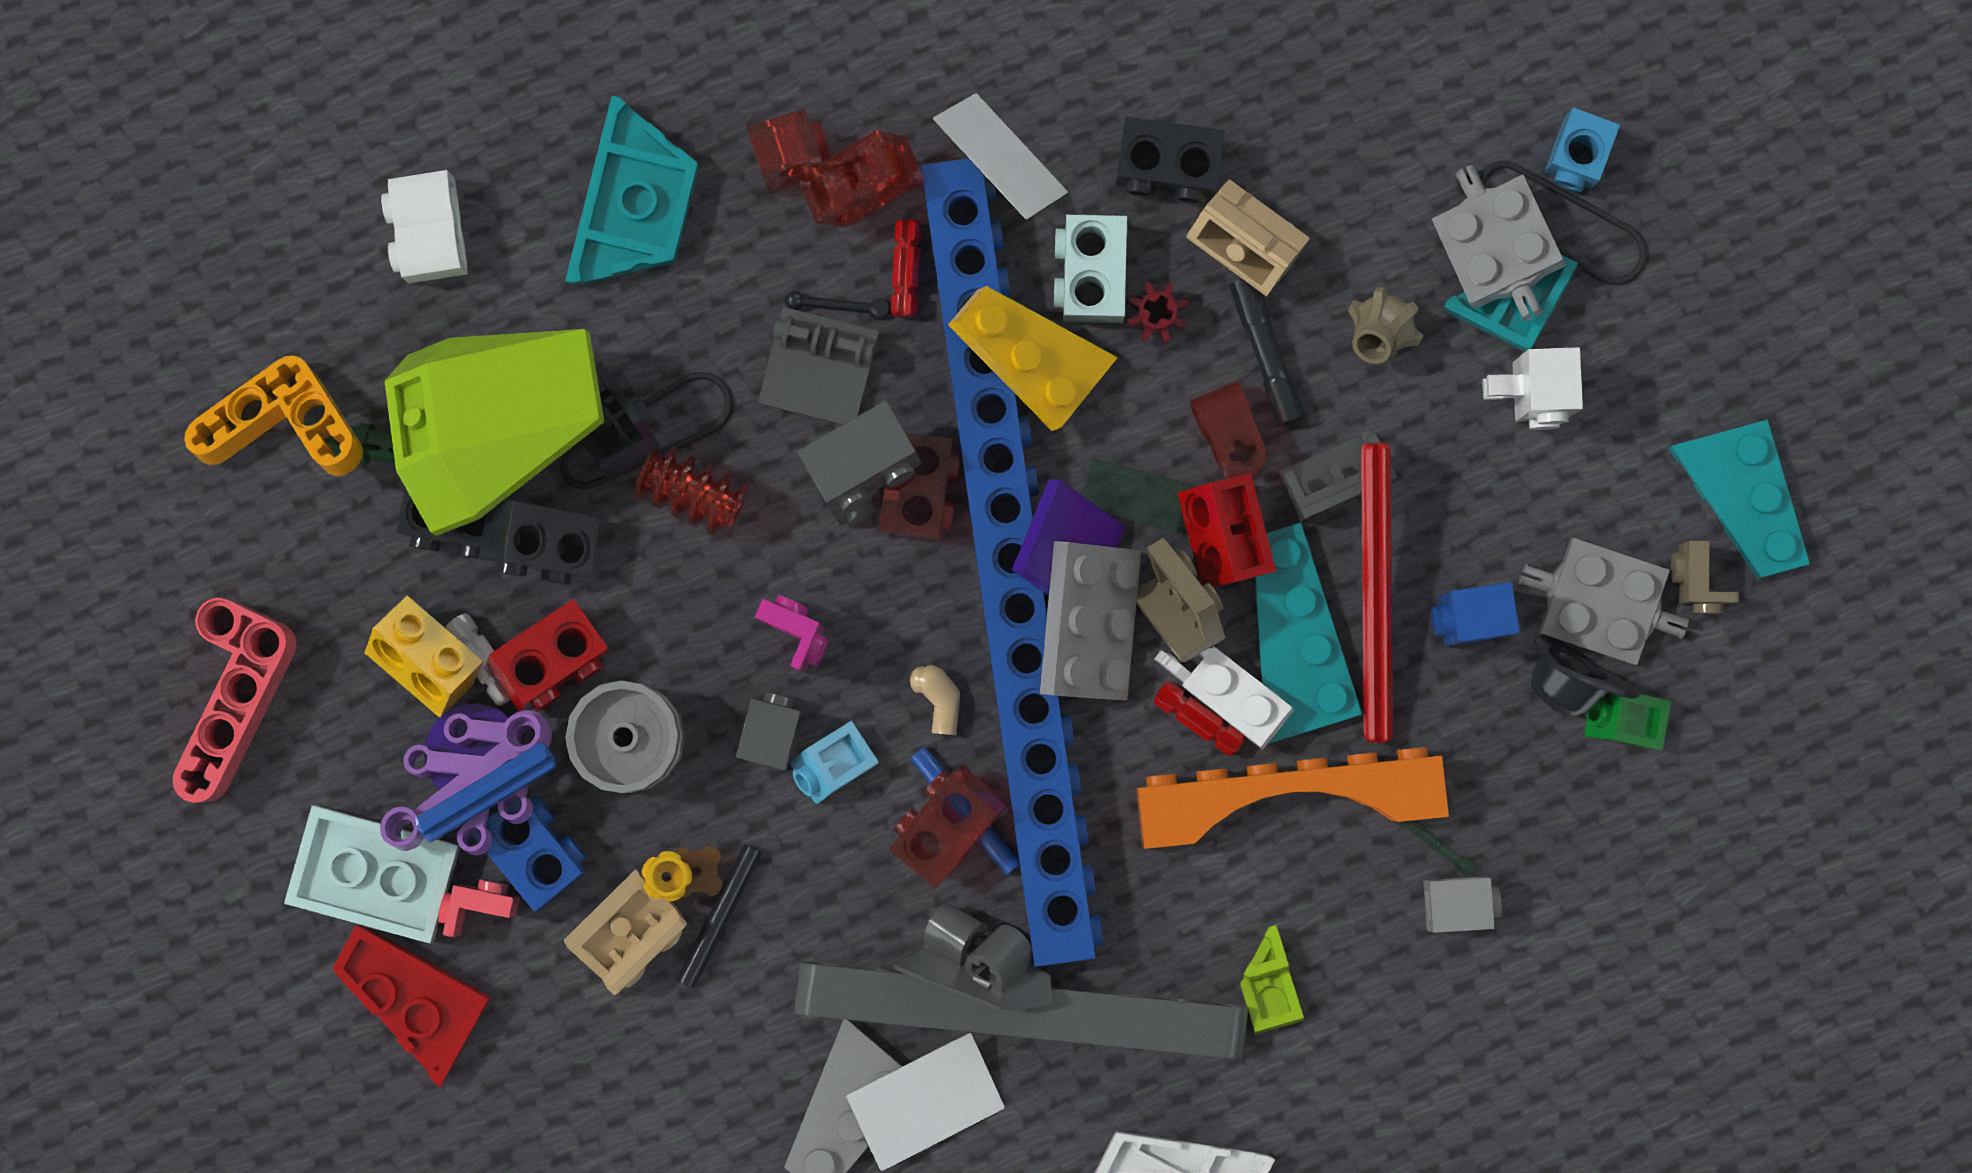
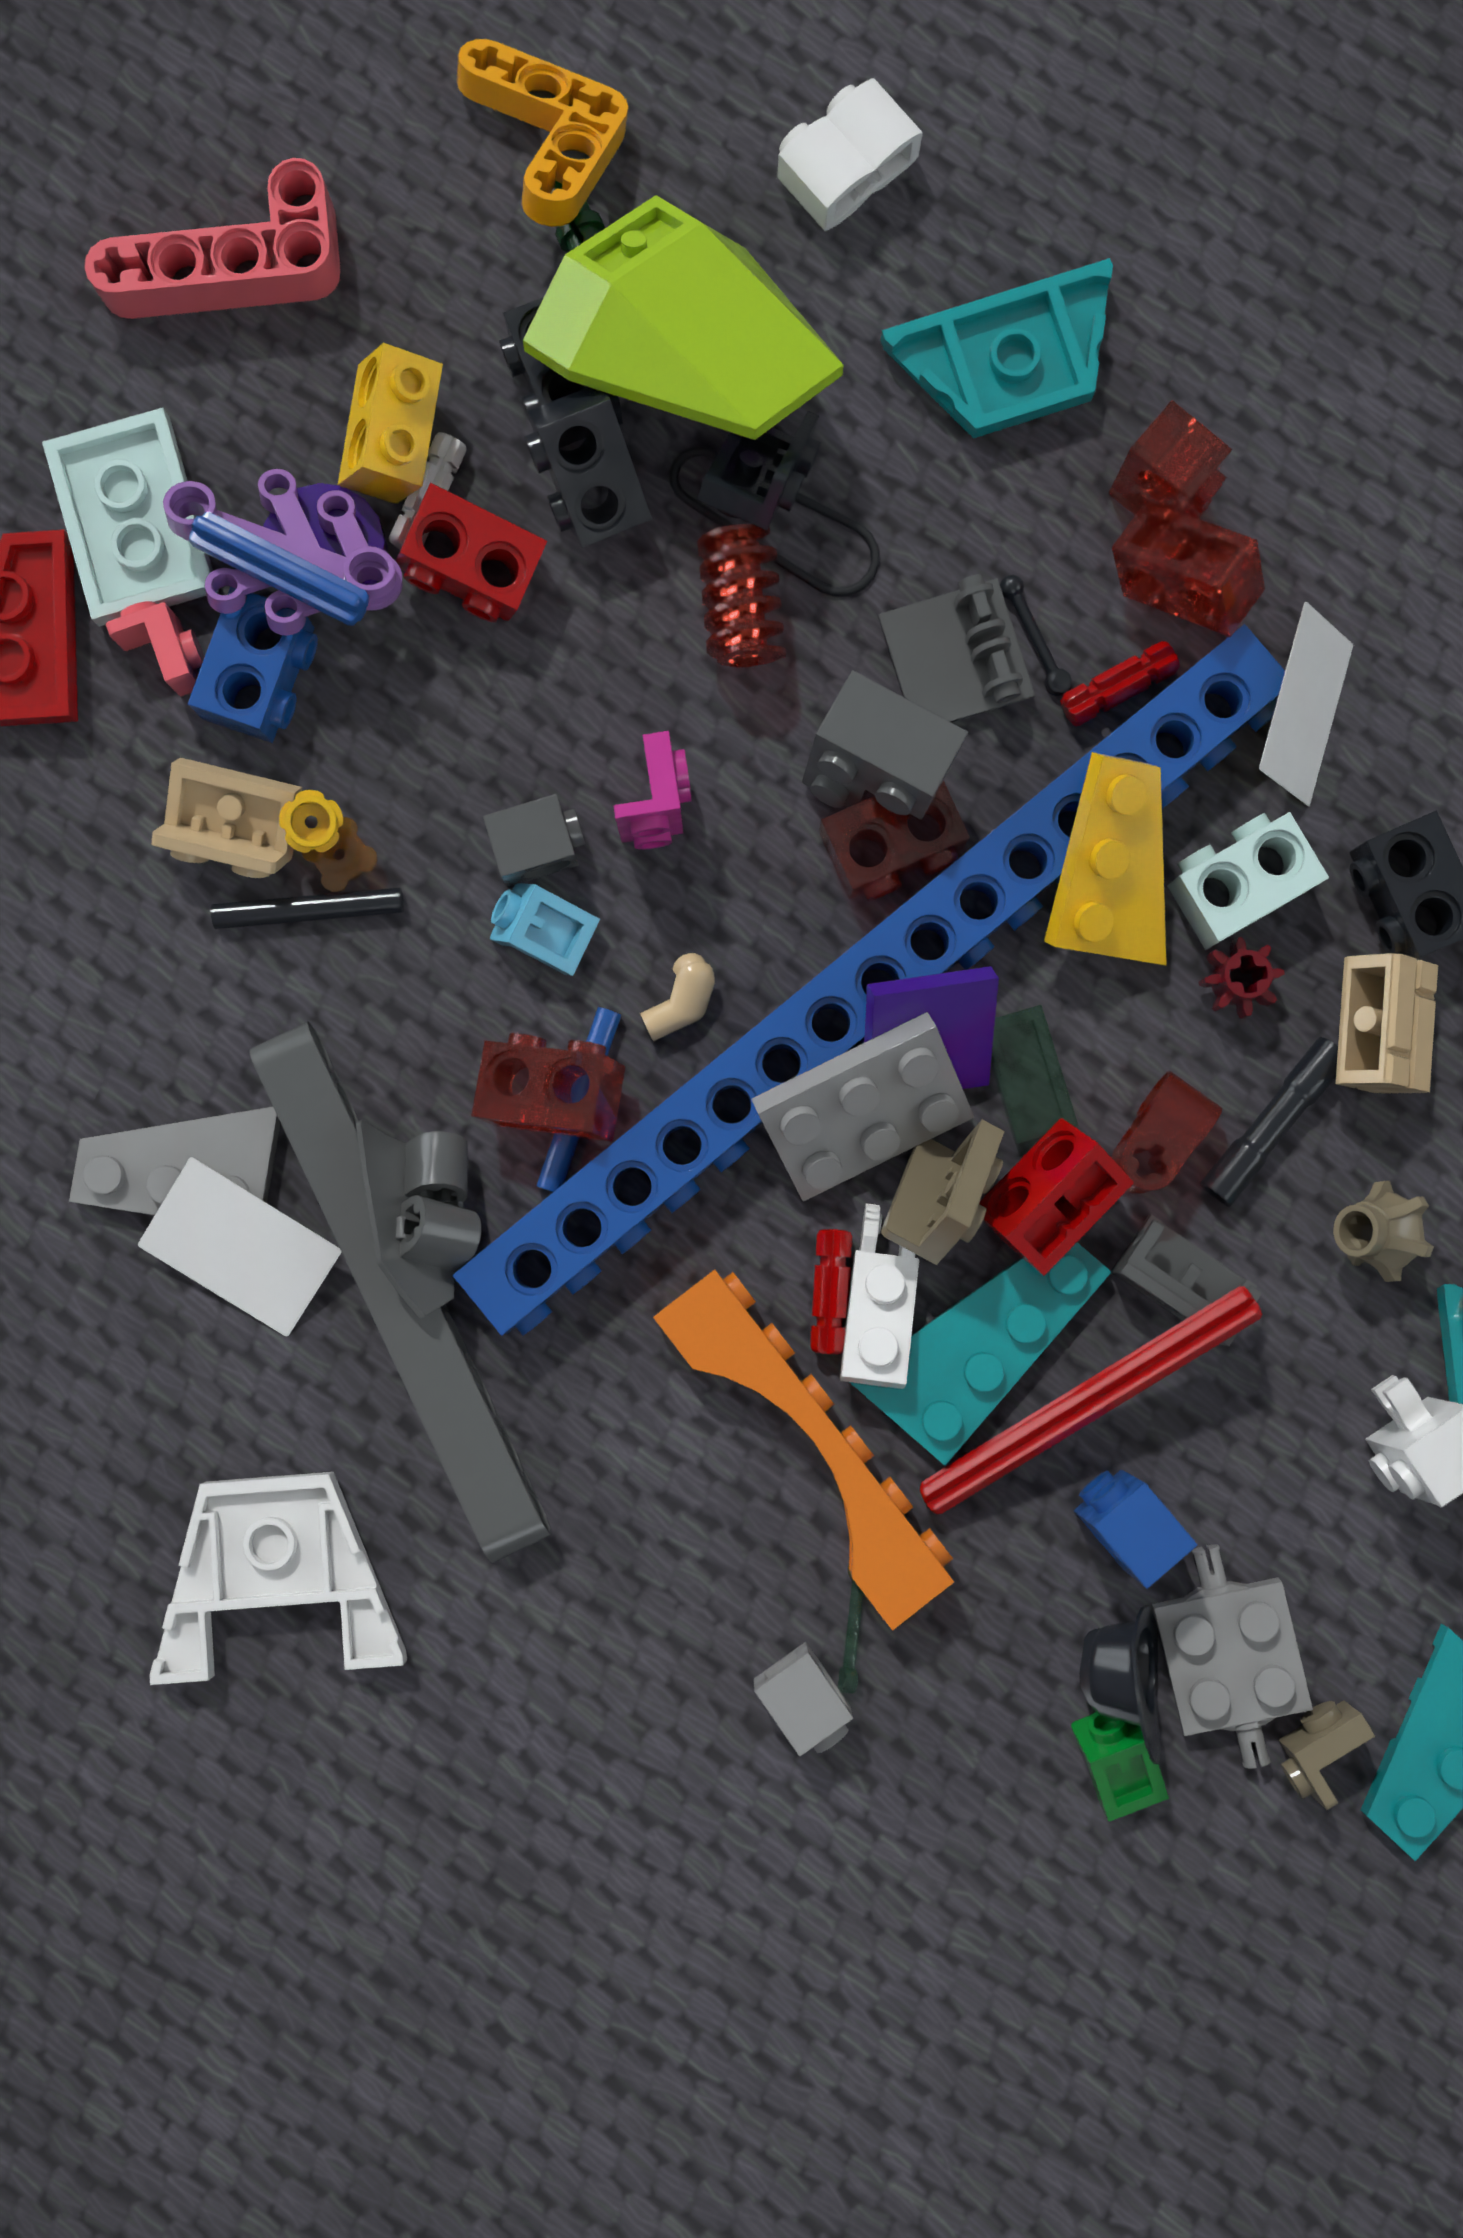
camera: 55 degrees right, 0 degrees up
light grey wheel [565,680,685,793] -> none
lime slope [1240,925,1304,1035] -> none

